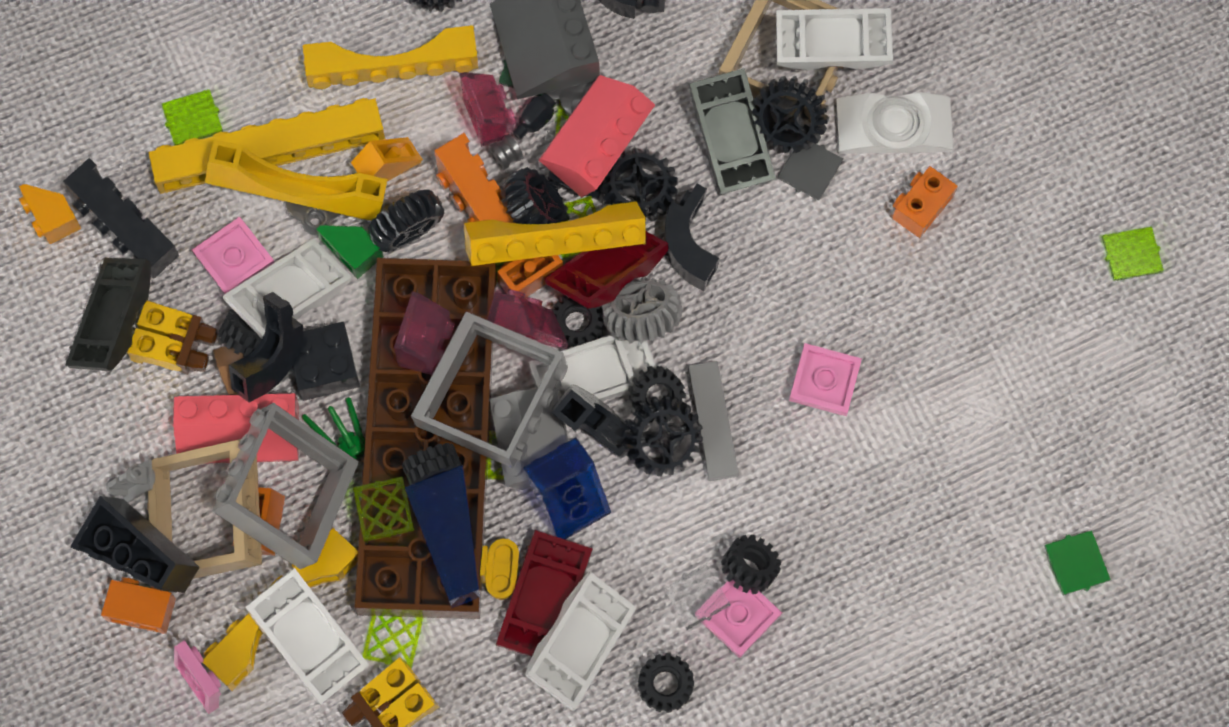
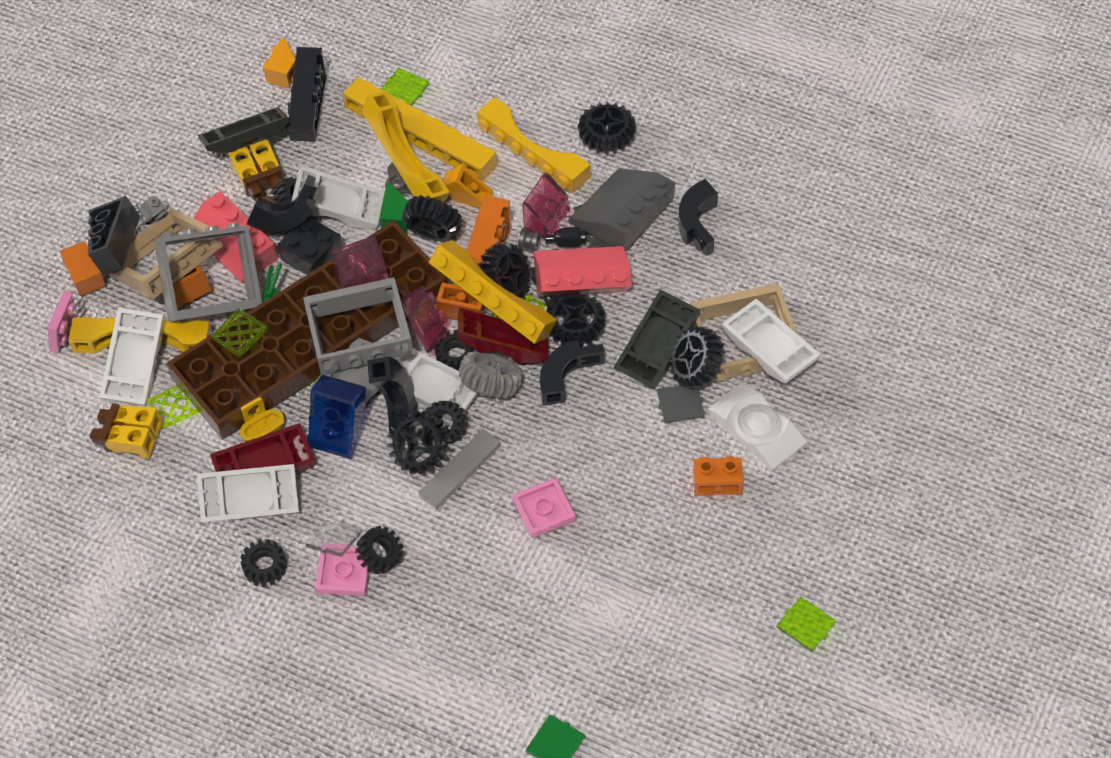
camera: 55 degrees right, 15 degrees down
bright pink plate [192,217,275,294] -> none
black tyre [402,443,463,490] -> none
clear blue wedge [405,465,480,609] -> none

